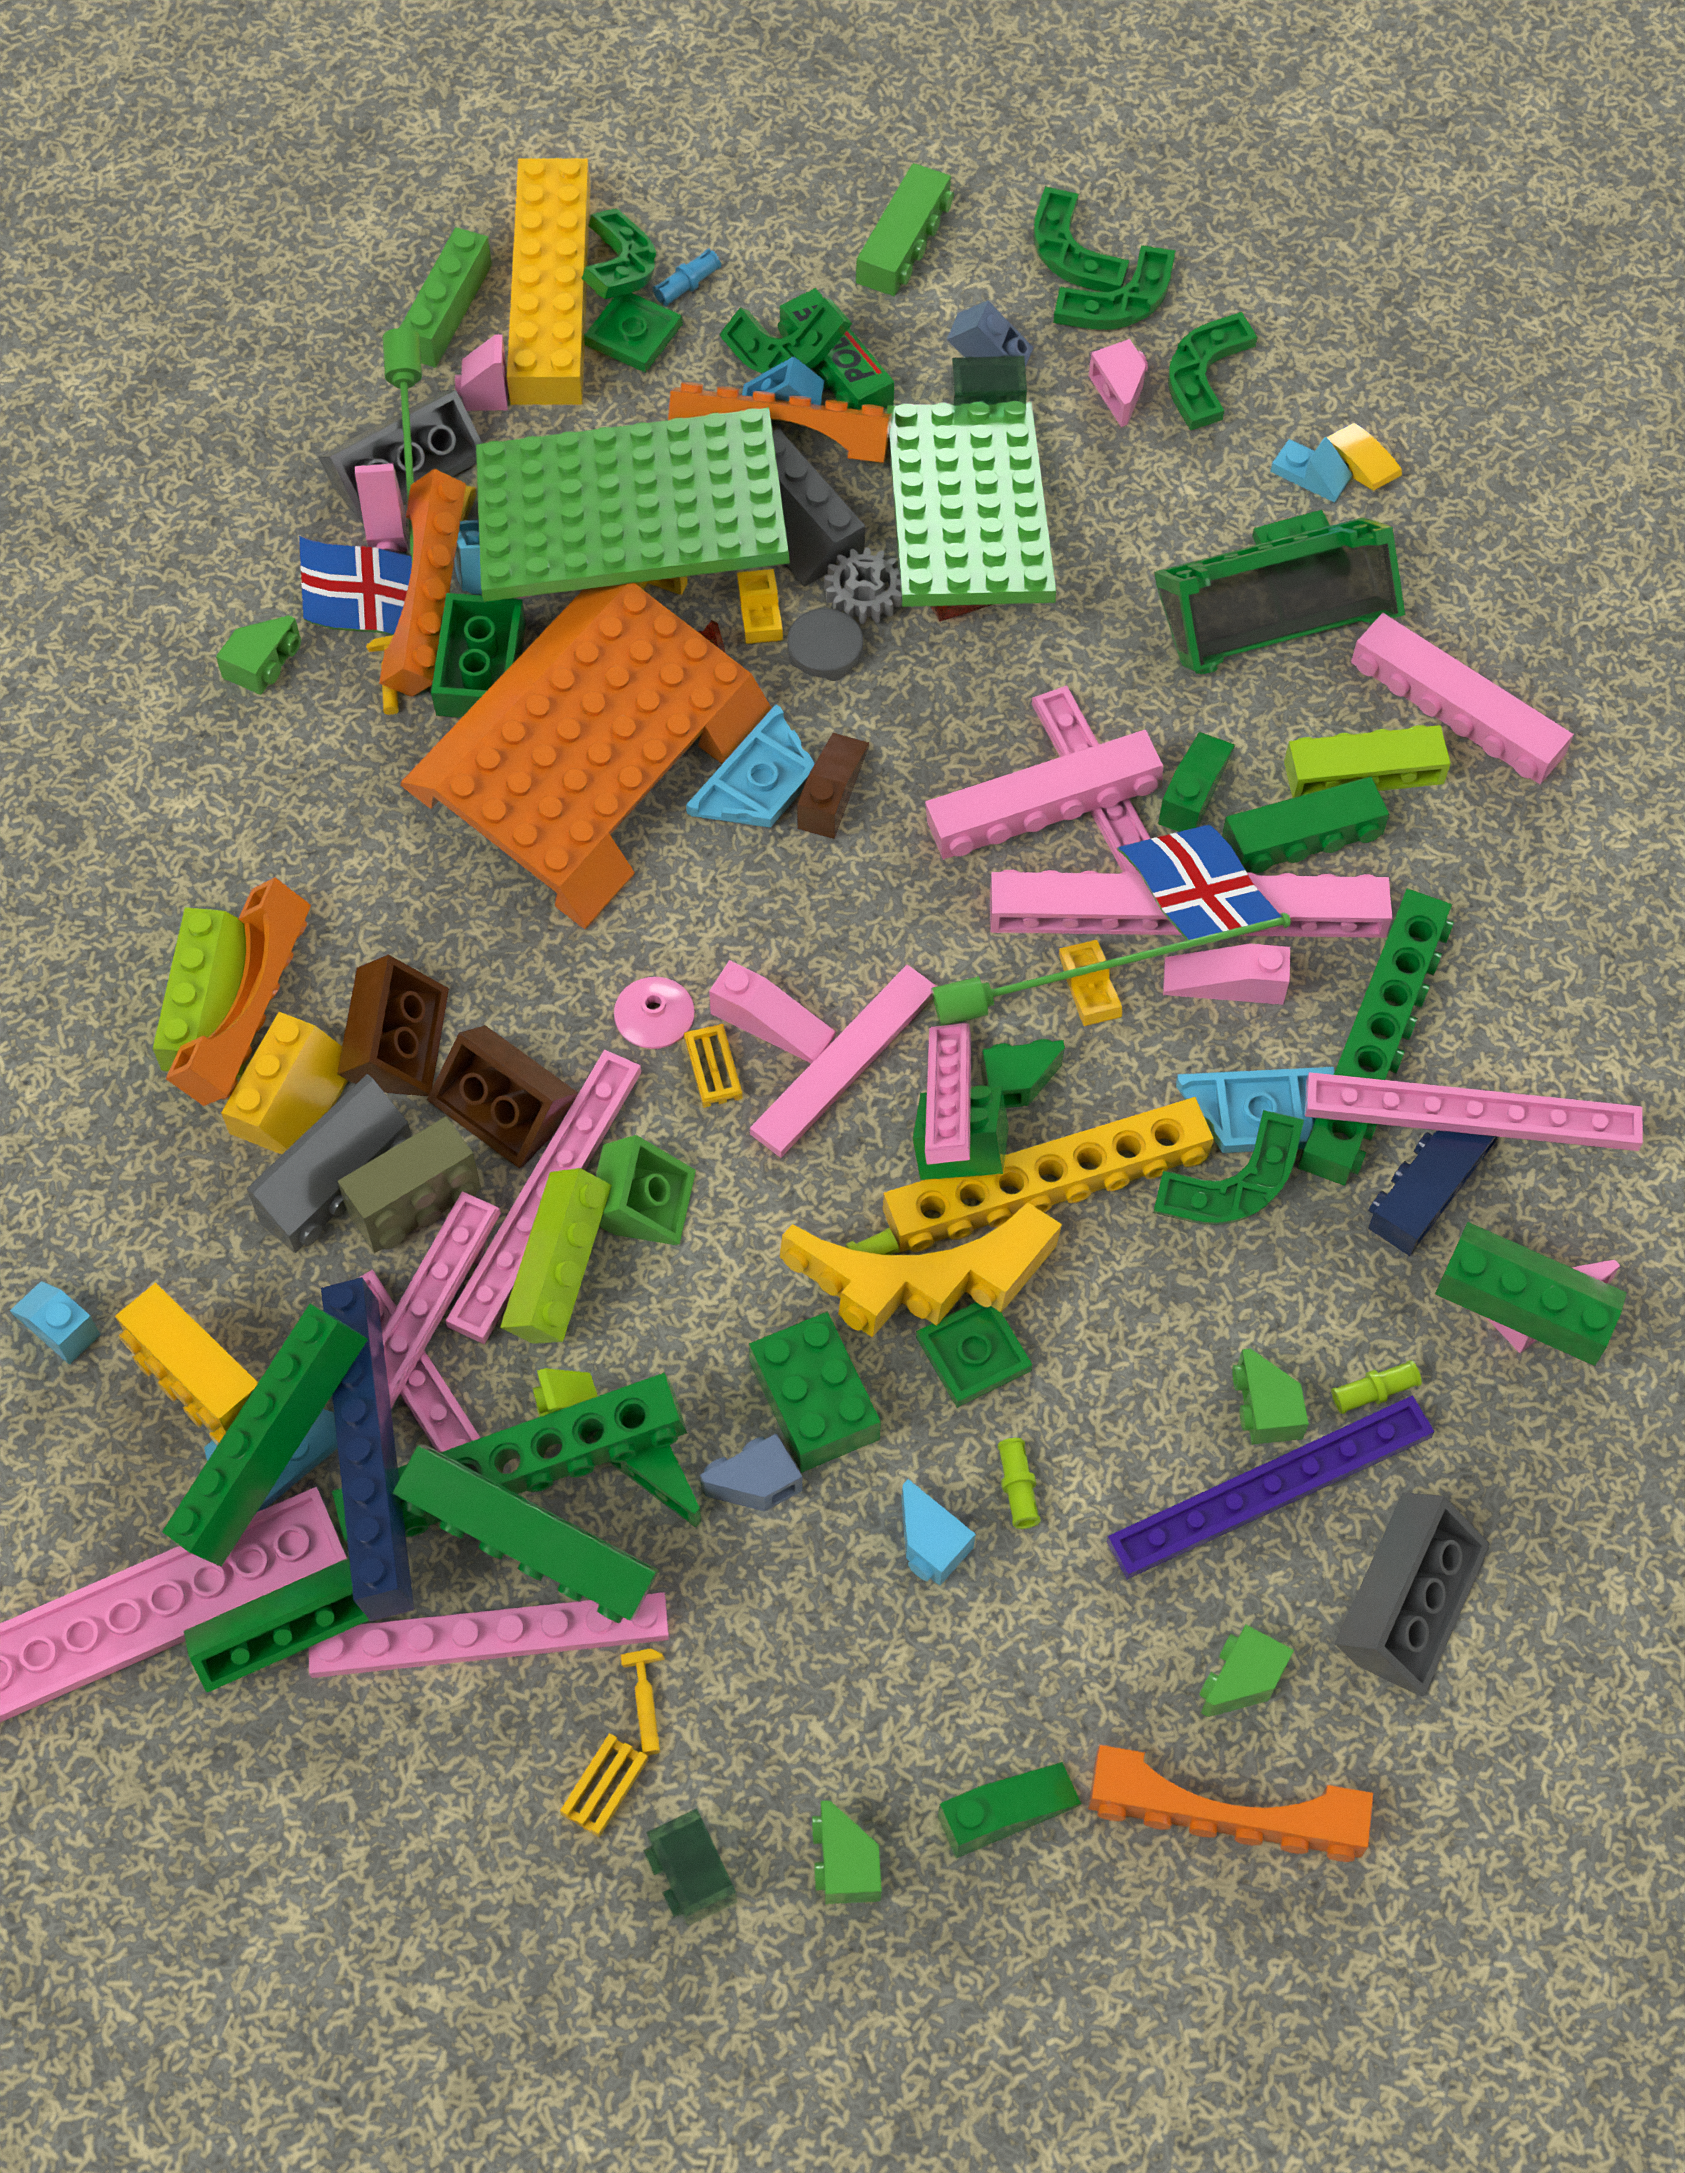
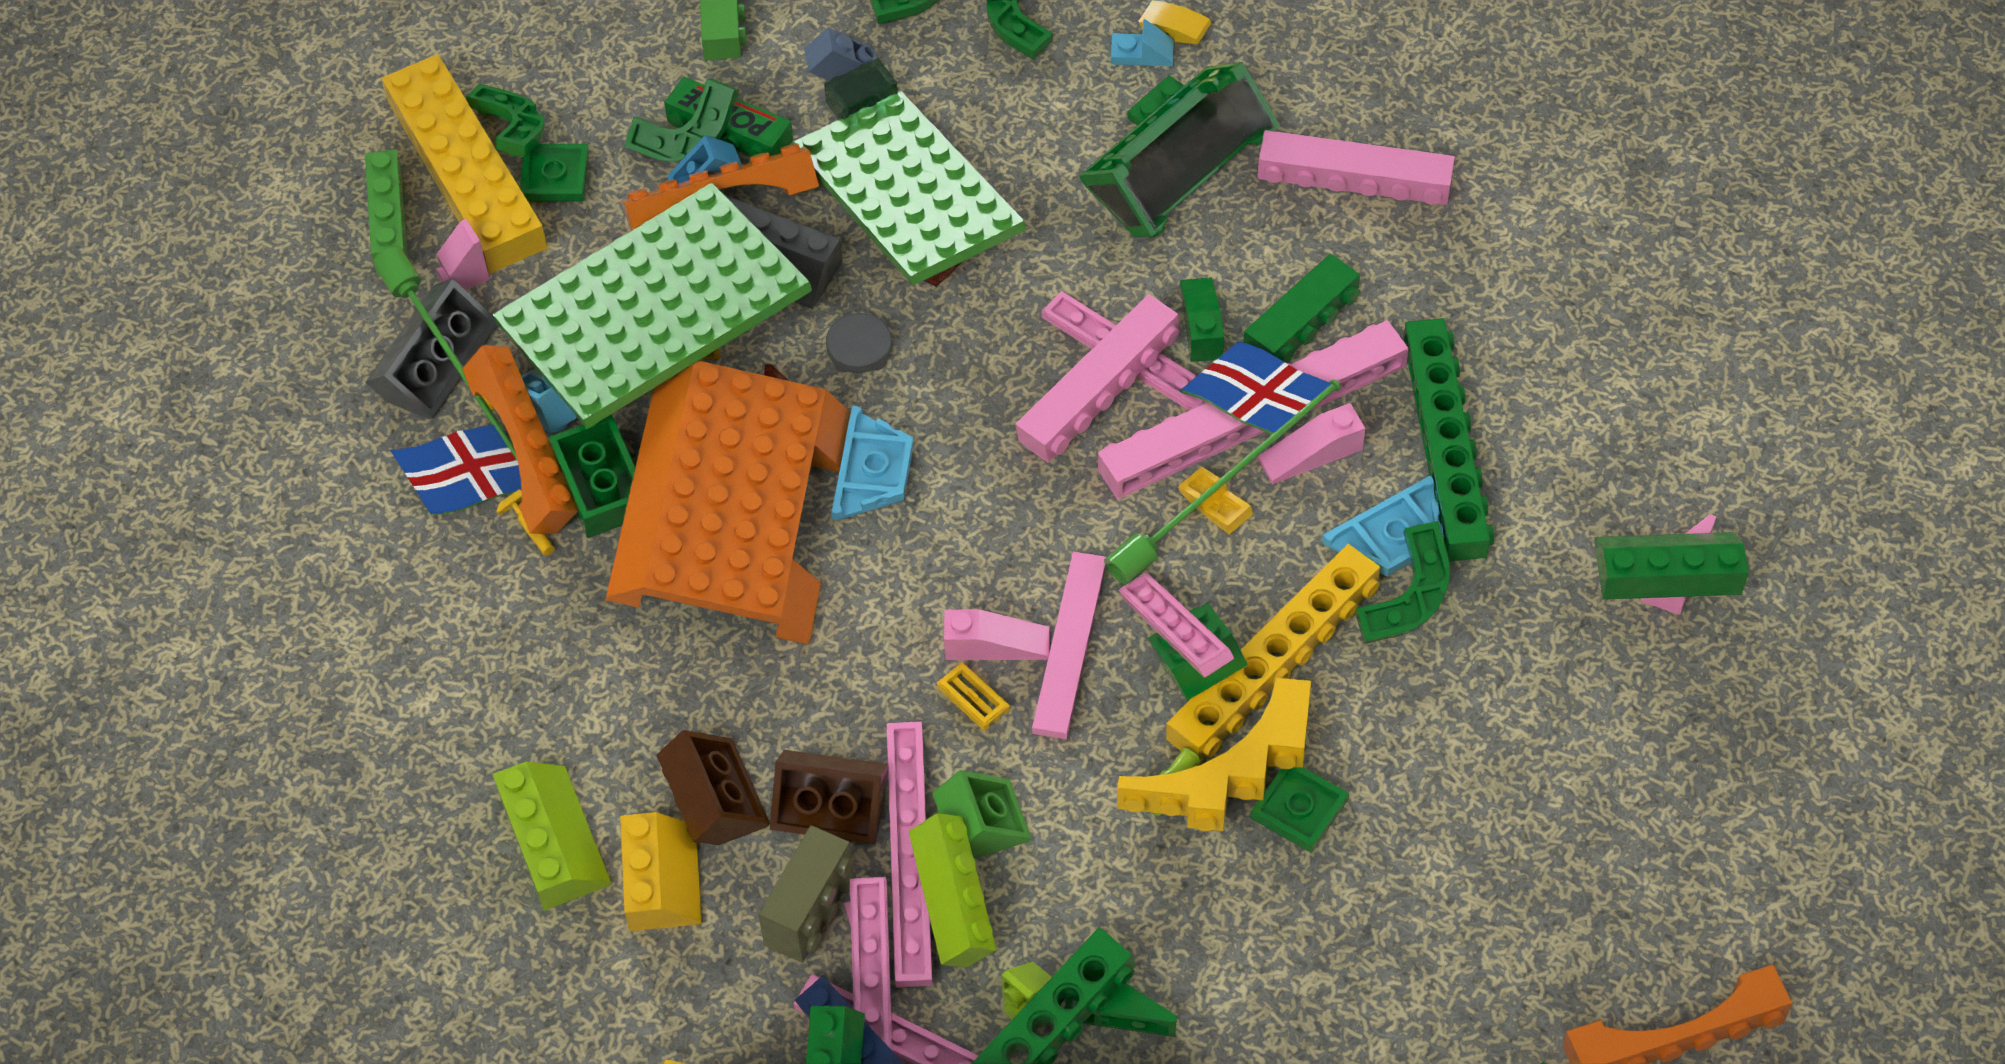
camera: 25 degrees left, 5 degrees down
orange arch [166,877,311,1106] -> none
bright green slope [216,615,301,695] -> none
dark grey slope [246,1074,412,1253] -> none
bright pink slope [355,463,408,553] -> none
bright pink dish [614,977,695,1049] -> none
dark azure pin [653,248,721,307] -> none
sand blue slope [700,1434,803,1512] -> none
yellow slope [737,569,783,644] -> none
green brick [749,1311,881,1473] -> none
reddish brown slope [797,733,869,839] -> none
light grey gear [824,547,902,624] -> none
medium azure slope [901,1479,976,1586] -> none
green slope [981,1039,1065,1108] -> none
lime pin [997,1437,1041,1529] -> none
bright pink slope [1088,339,1148,427] -> none
dark purple plate [1106,1395,1435,1580] -> none
bright green slope [1199,1624,1294,1717] -> none
bright green slope [1232,1348,1309,1444] -> none
lime brick [1284,725,1451,798] -> none
bright pink plate [1305,1072,1643,1151] -> none
lime pin [1331,1360,1422,1414] -> none
dark grey slope [1334,1492,1490,1696] -> none
dark blue brick [1368,1130,1499,1256] -> none

